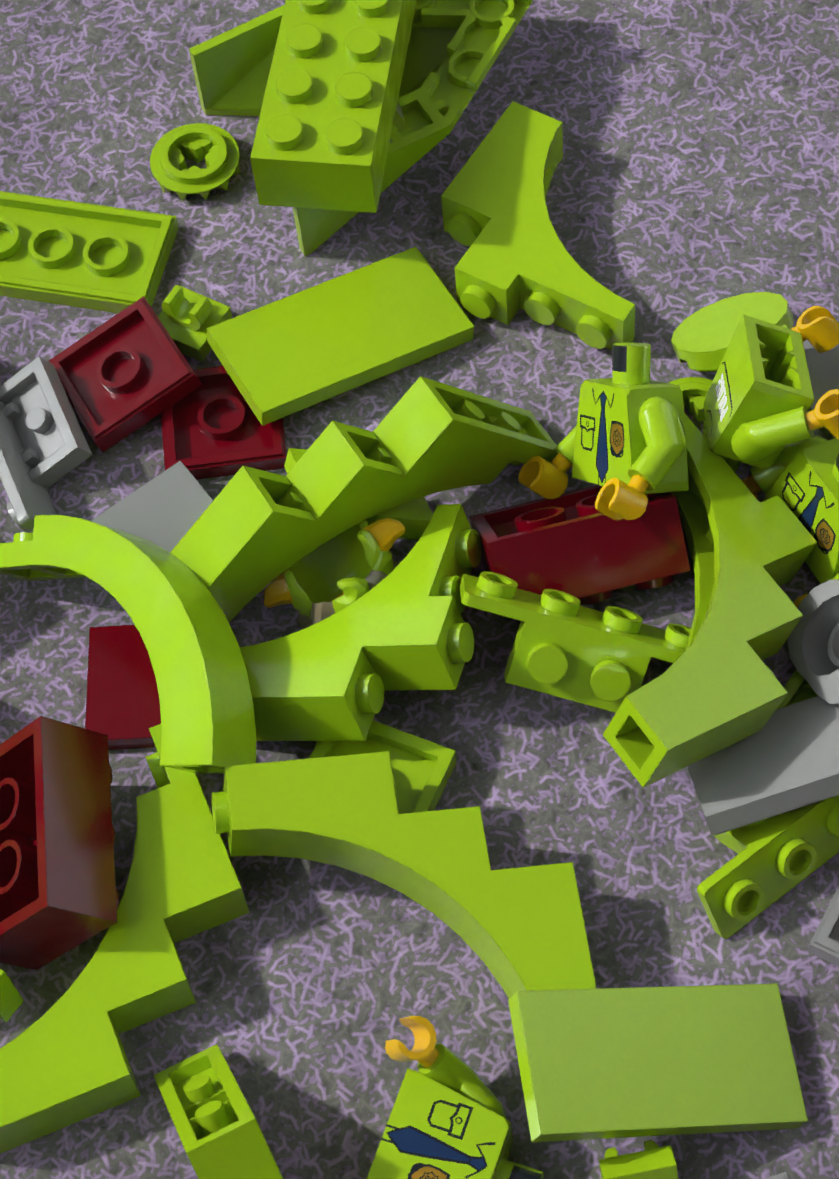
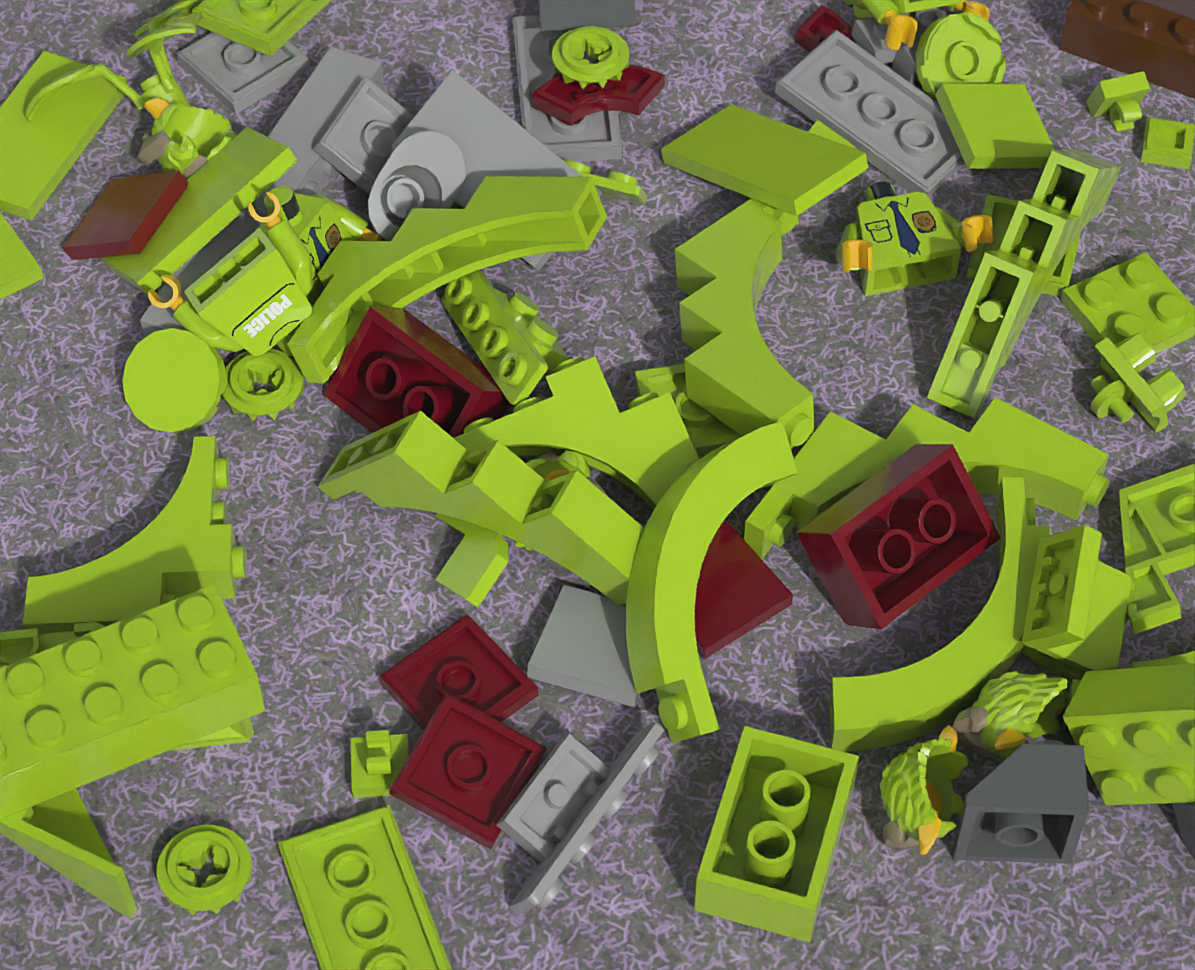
camera: 130 degrees left, 5 degrees down
lime tile [207,246,474,426] -> none
lime torso [518,342,689,521] -> none

